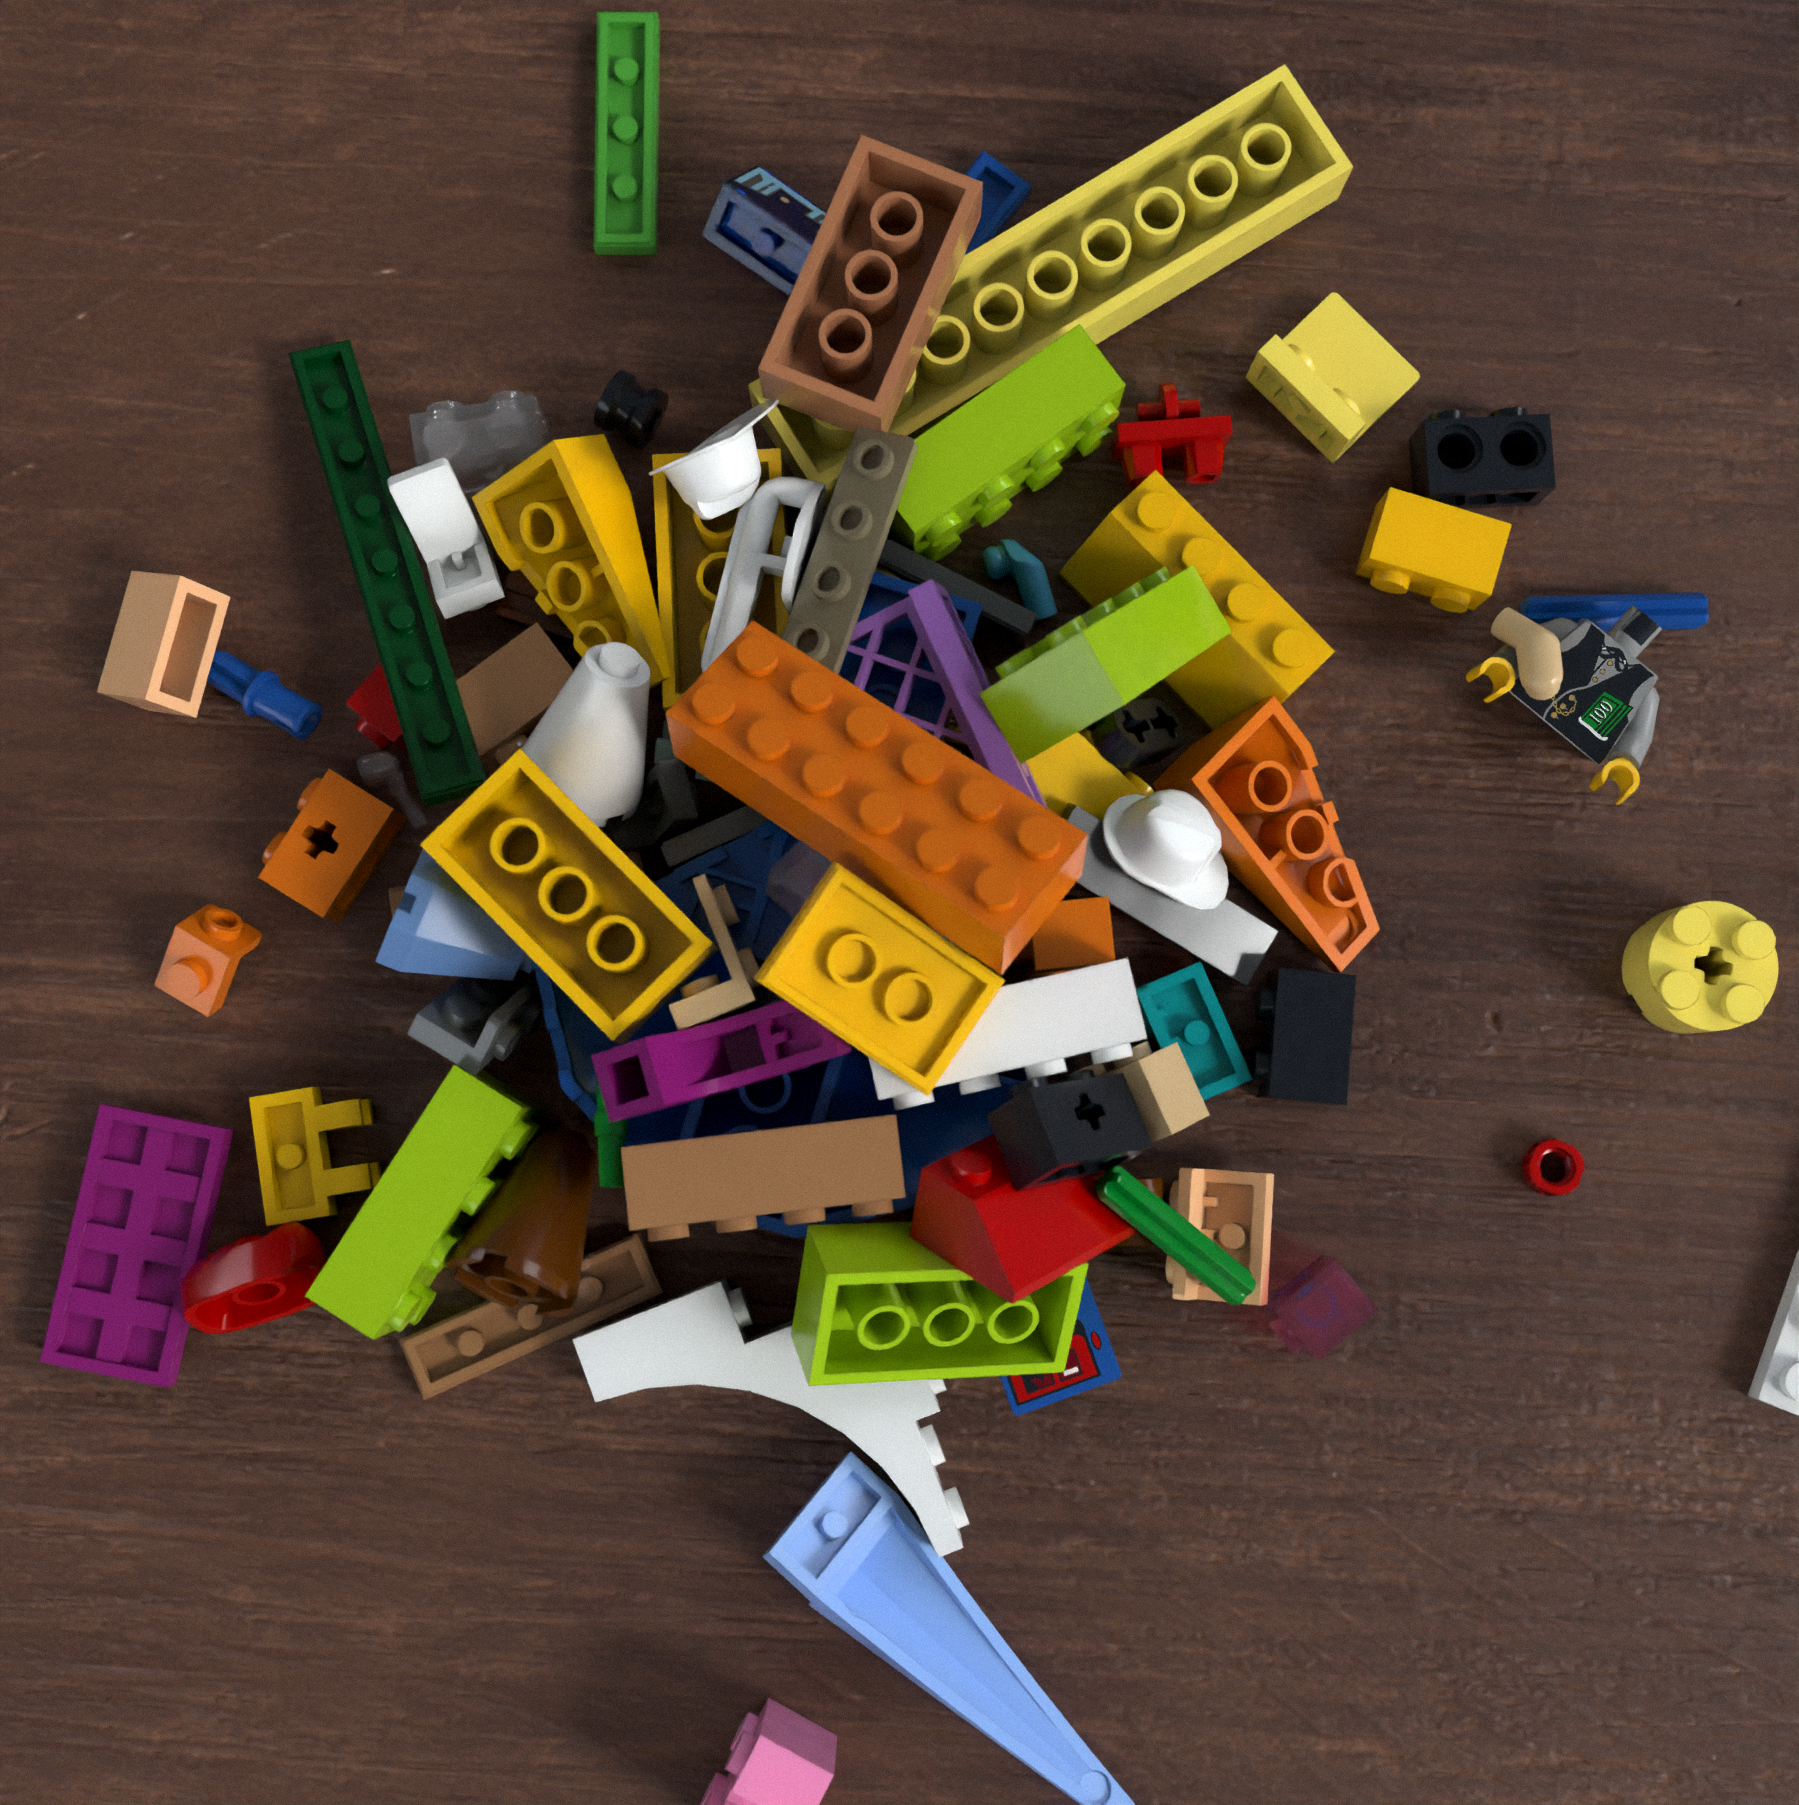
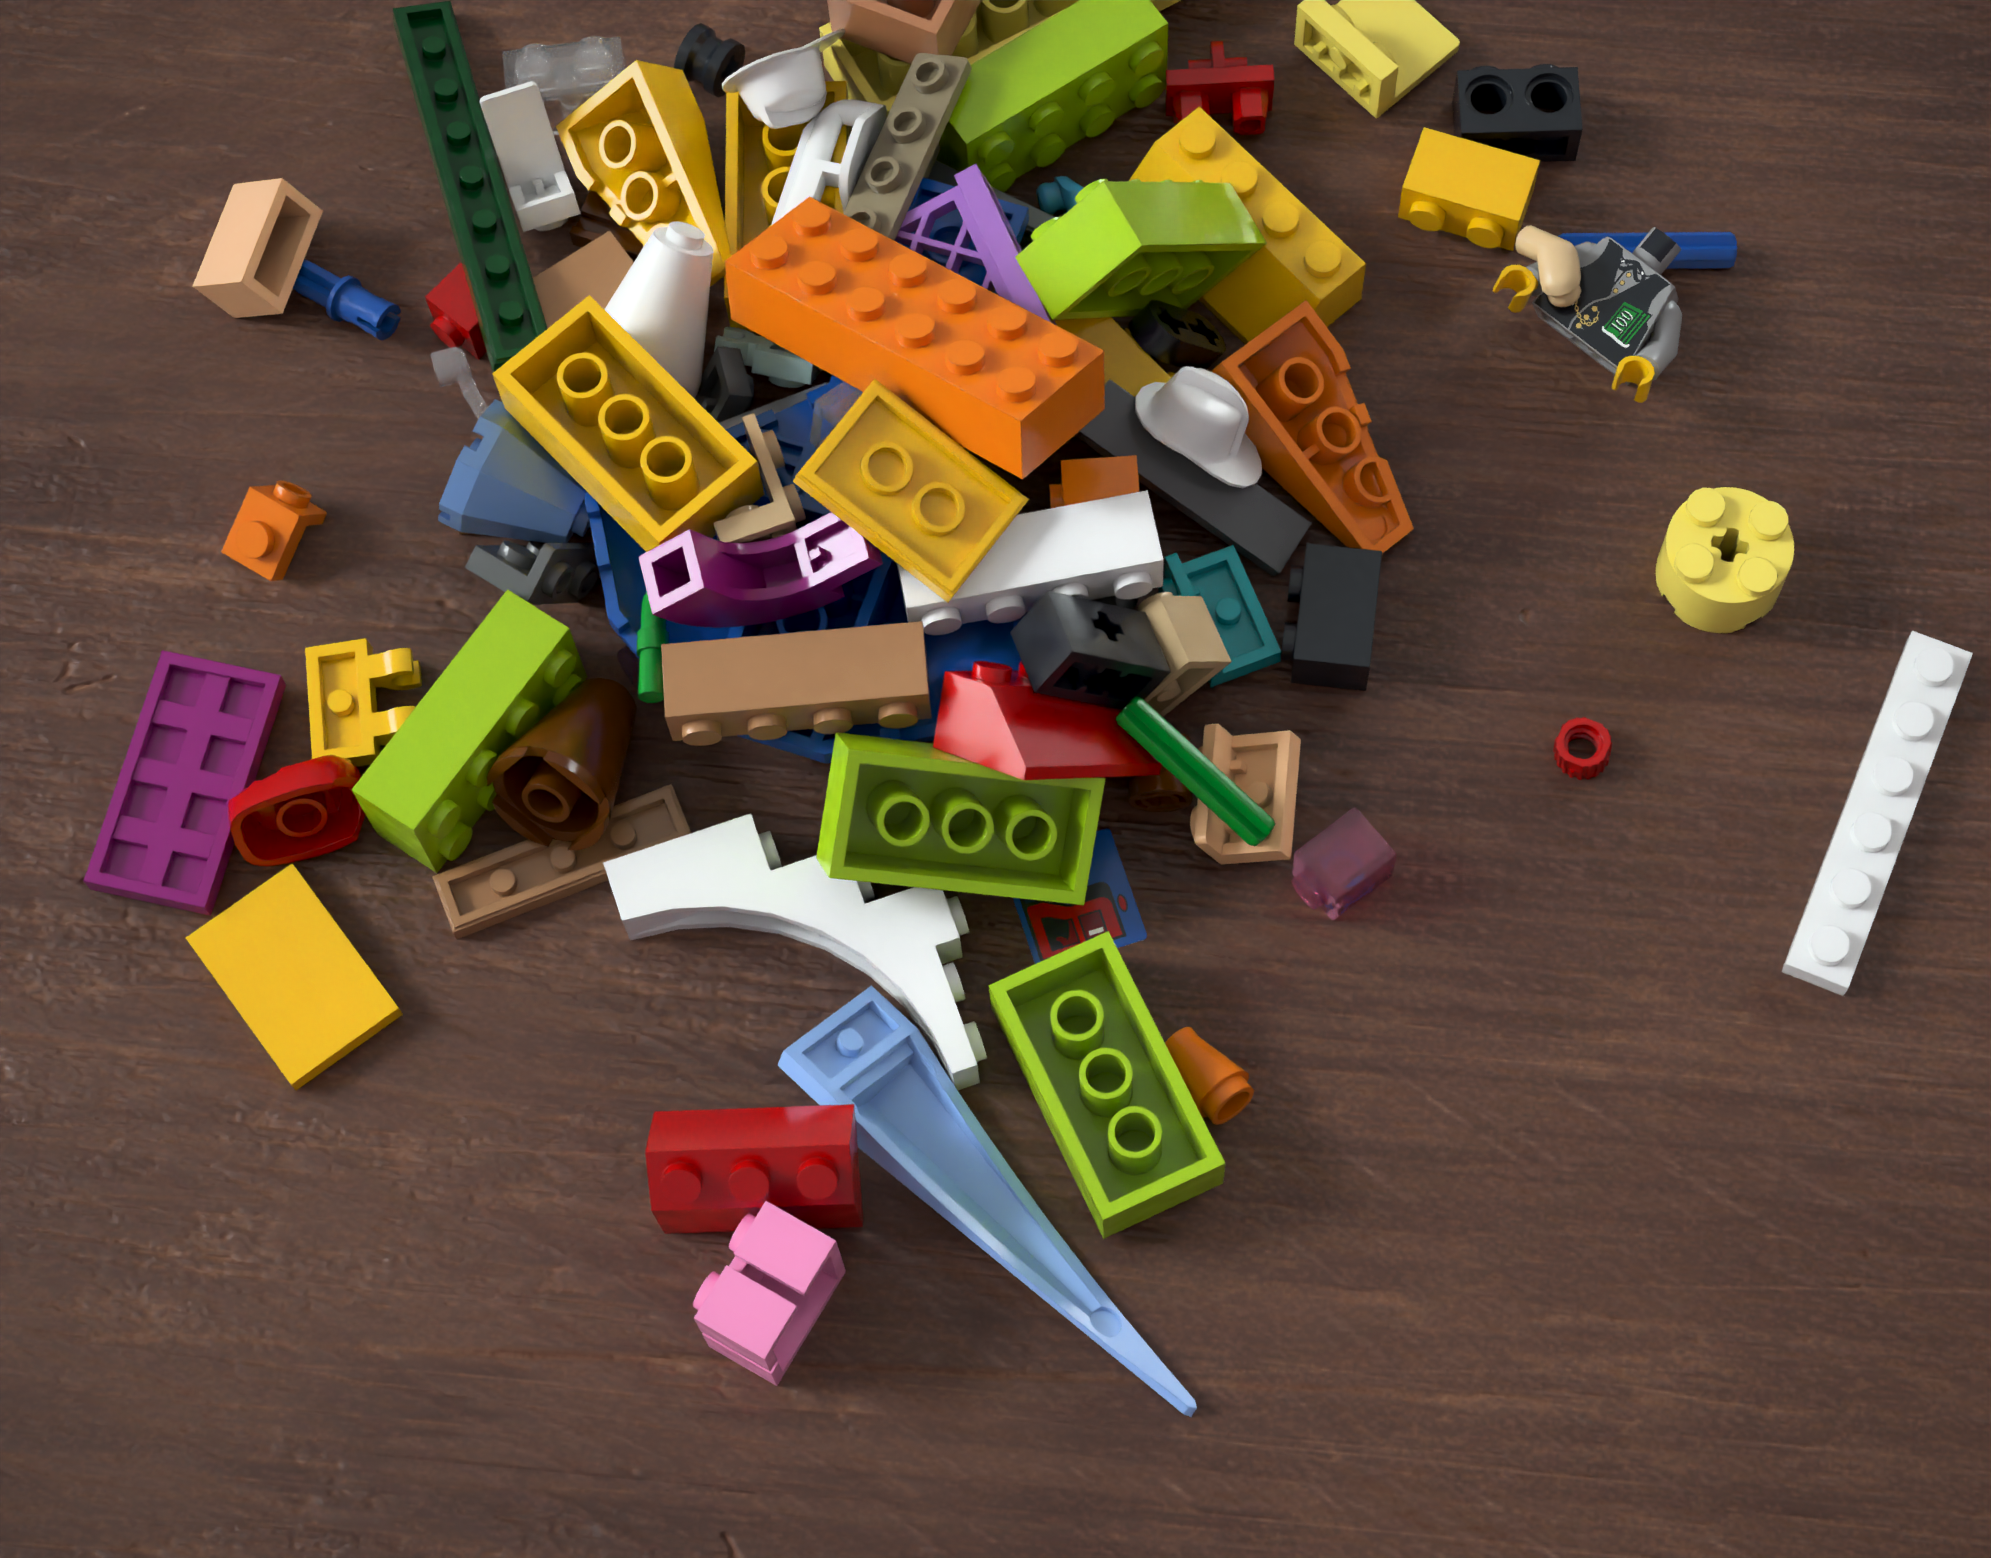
camera: 10 degrees right, 15 degrees down
orange brick [258,769,408,924] -> none
none -> yellow tile [186,863,403,1091]
none -> red slope [645,1104,864,1234]
none -> lime brick [989,931,1225,1239]
none -> orange cone [1165,1027,1254,1125]

